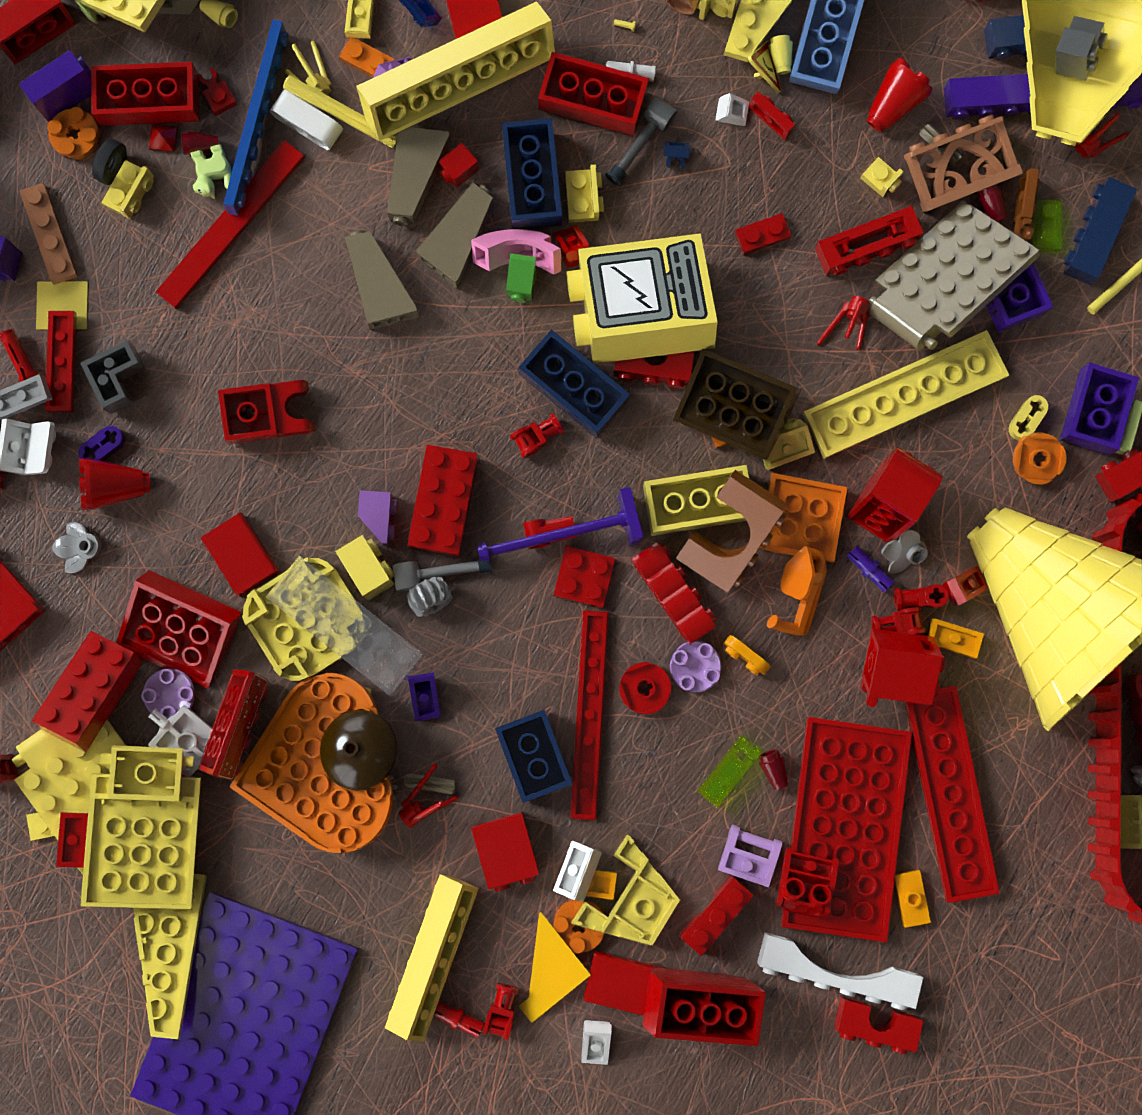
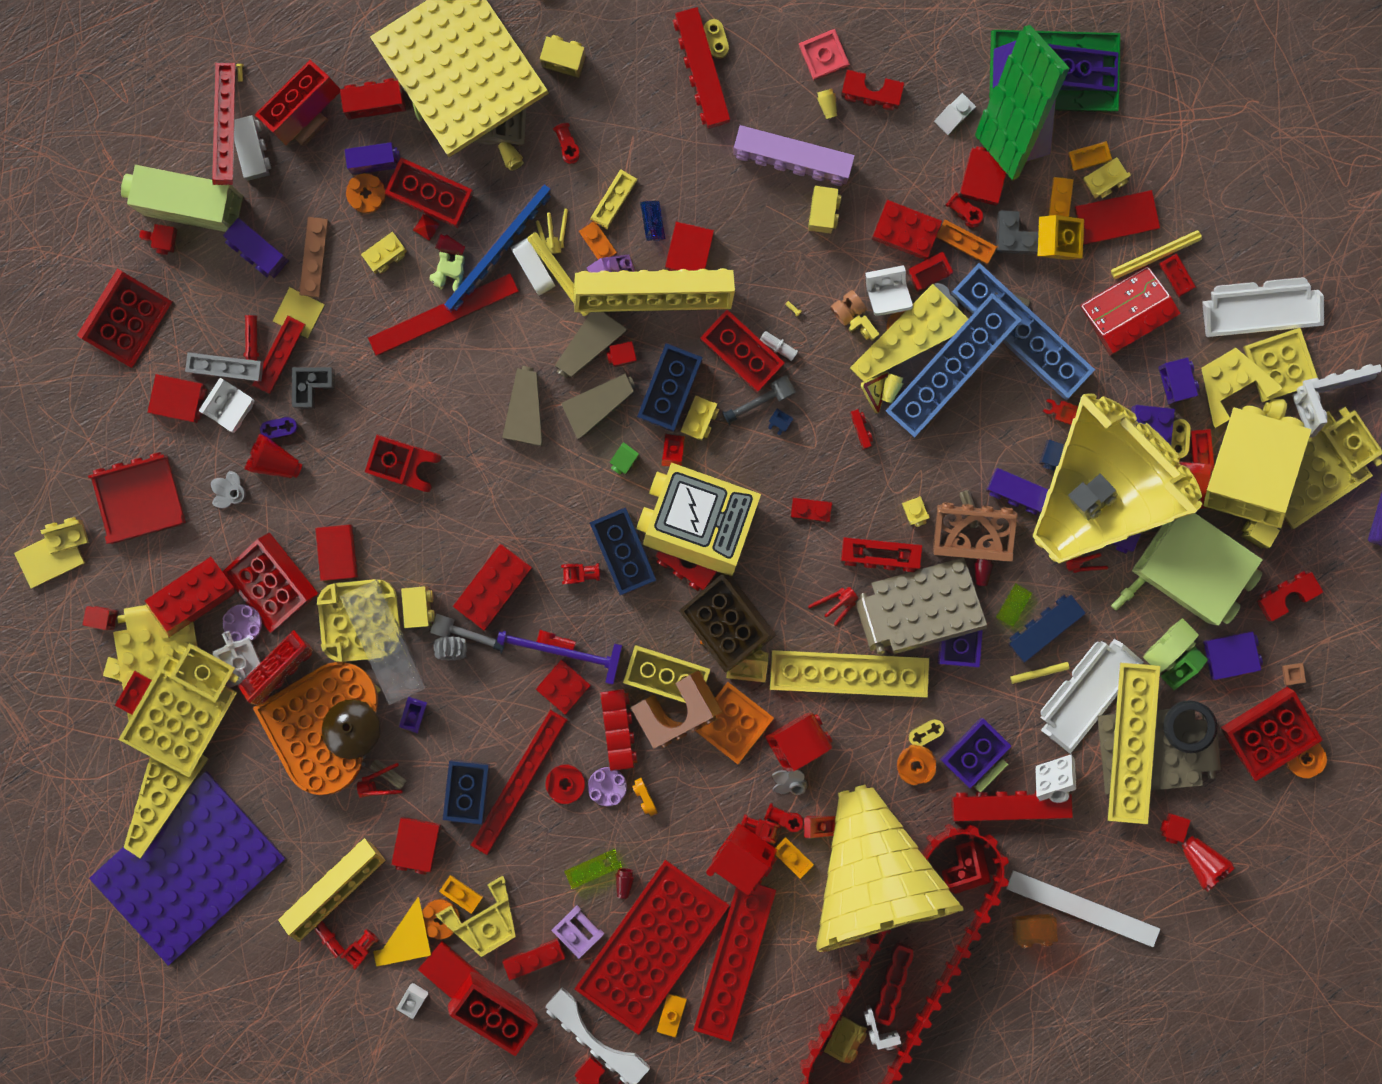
camera: 30 degrees right, 5 degrees up
black tyre [92,139,127,185] -> none
red plate [198,68,237,116] -> none
medium lavender slope [358,490,397,547] -> none
bright pink arch [471,229,561,274] -> none
white slope [553,841,602,902] -> none
white slope [716,93,749,126] -> none
orange piece [767,546,827,636] -> none
red slope [775,847,839,917] -> none
dark purple pin [846,545,895,592] -> none
red cone [866,58,932,133] -> none
dark orange hinge [1013,168,1040,242] -> none

